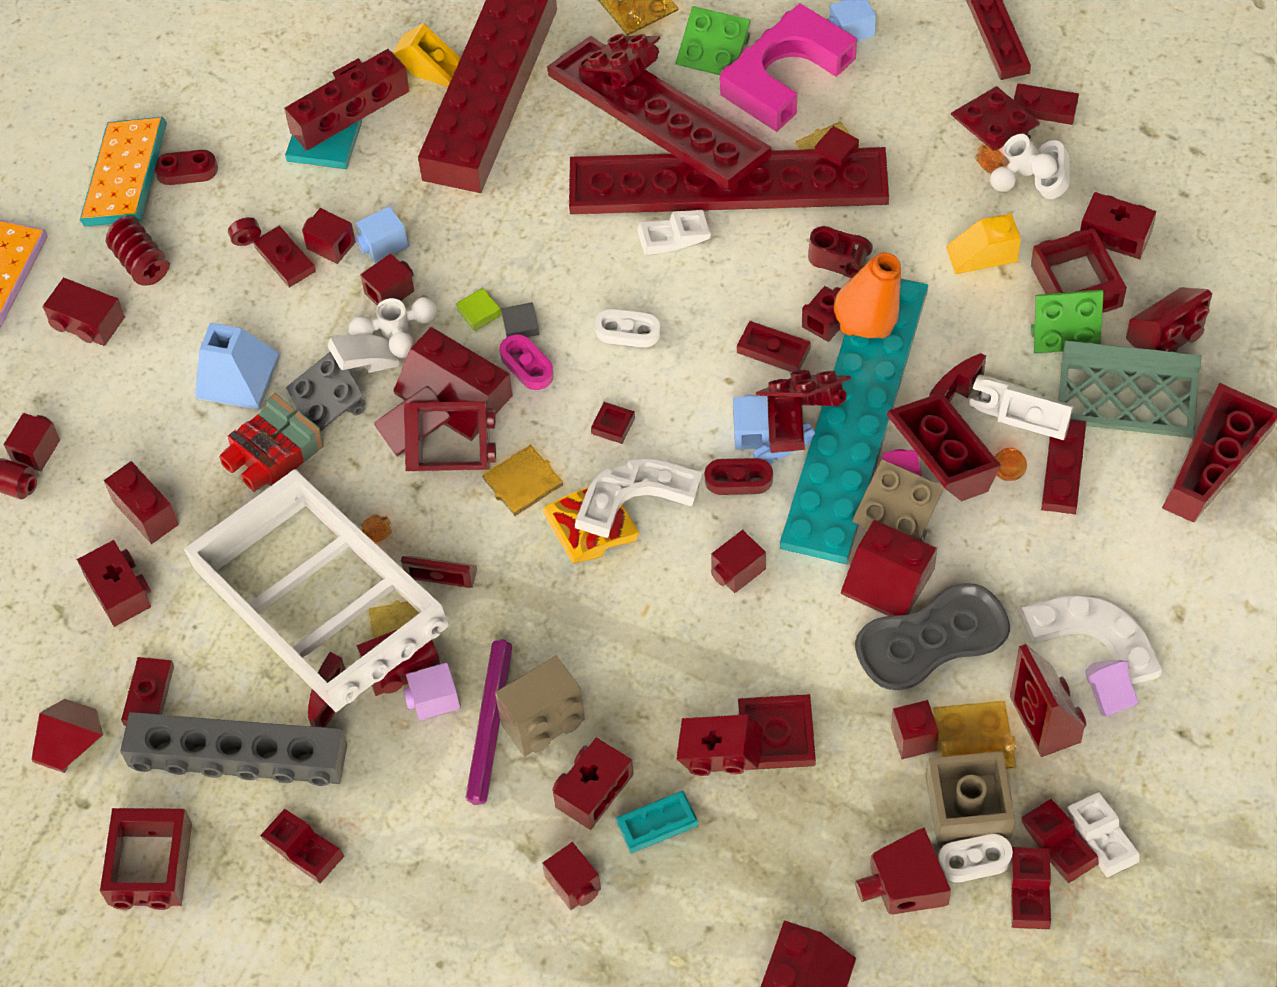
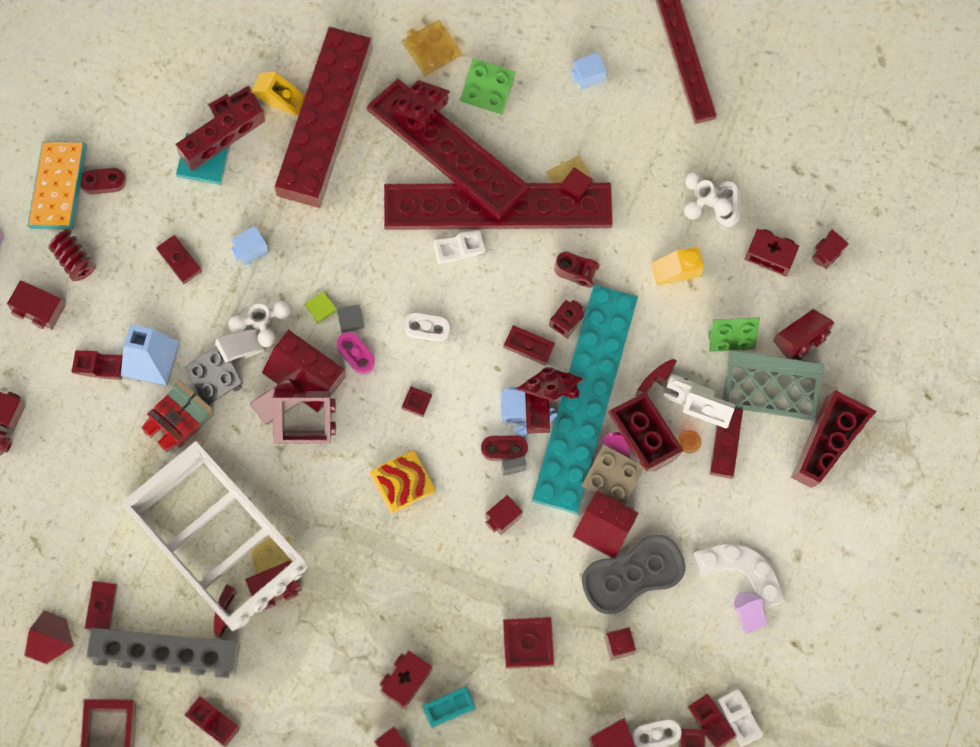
camera: 10 degrees left, 15 degrees up
dark red brick [76,540,151,627] -> none
dark red brick [104,461,179,545] -> none
dark red tile [227,217,261,246] -> none
dark red brick [302,208,356,264] -> none
dark red brick [360,253,414,306] -> none
clear orange plate [361,514,392,544] -> none
dark red slope [401,556,477,588] -> none
lavender brick [403,662,460,721] -> none
magenta axle [465,639,513,805] -> none
clear yellow piece [482,444,563,516] -> none
dark tan brick [495,655,585,757] -> none
white plate [575,459,702,538] -> none
dark red brick [676,714,763,776] -> none
dark pink arch [719,3,857,132] -> none
orange cone [834,252,901,338] -> none
dark tan brick [926,751,1015,845] -> none
clear yellow hinge [933,701,1016,769] -> none
dark red hinge [951,86,1040,152] -> none
clear orange plate [974,144,1004,174] -> none
dark red slope [1010,644,1086,757] -> none
dark red plate [1014,83,1079,125] -> none
dark red window [1031,228,1127,313] -> none
none -> dark red slope [71,350,123,380]
none -> dark grey tile [501,457,527,476]
none -> dark red brick [812,229,849,270]

